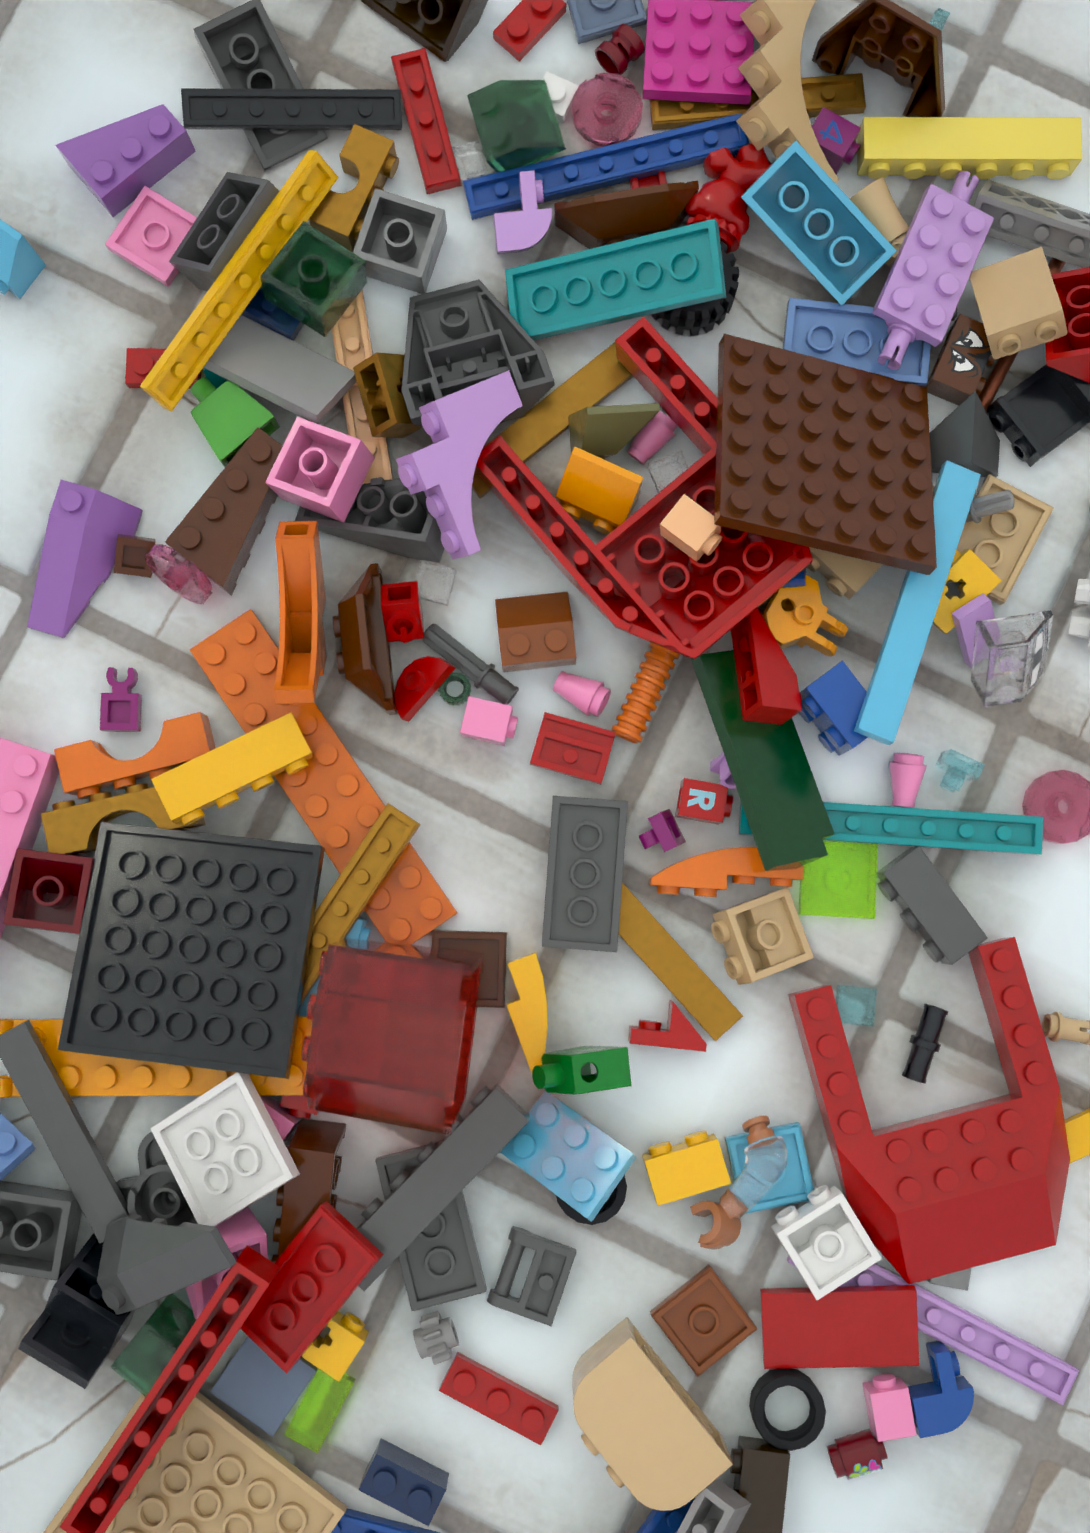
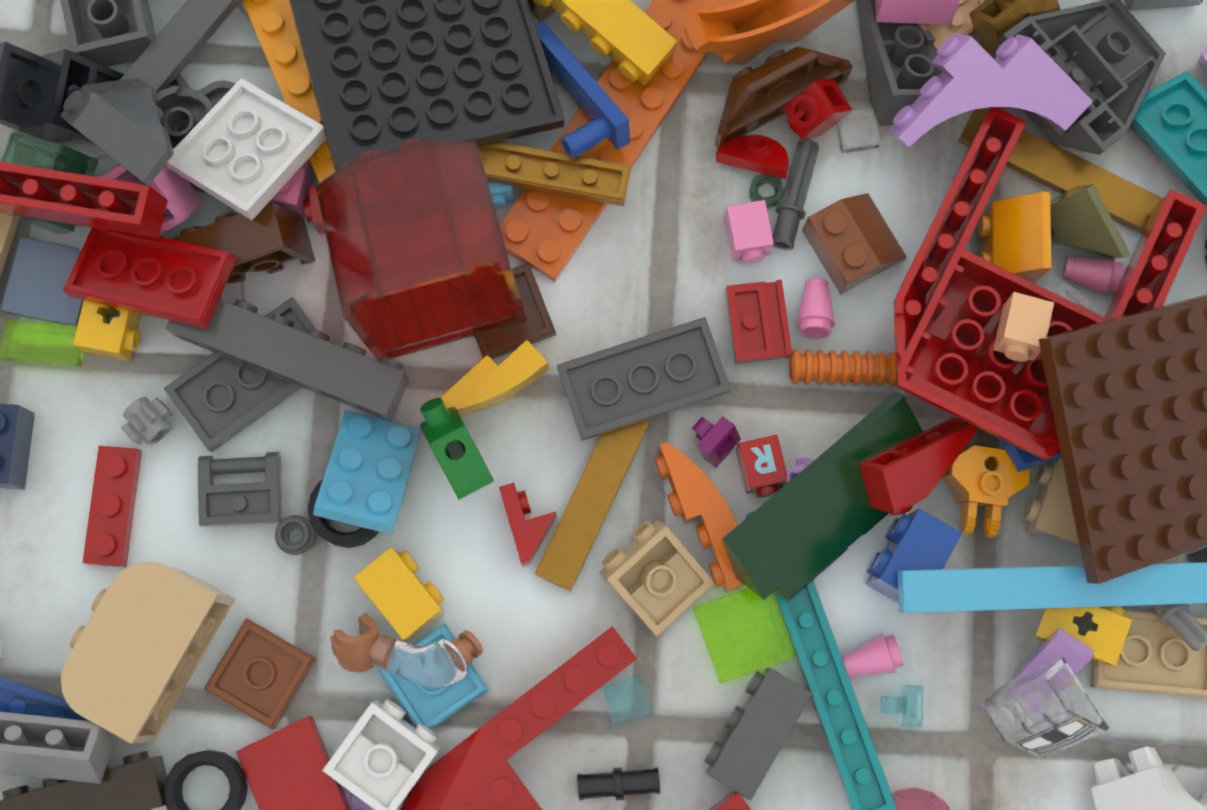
camera: 65 degrees right, 5 degrees down
none -> dark grey plate [275,515,316,555]
none -> blue piece [535,21,630,159]

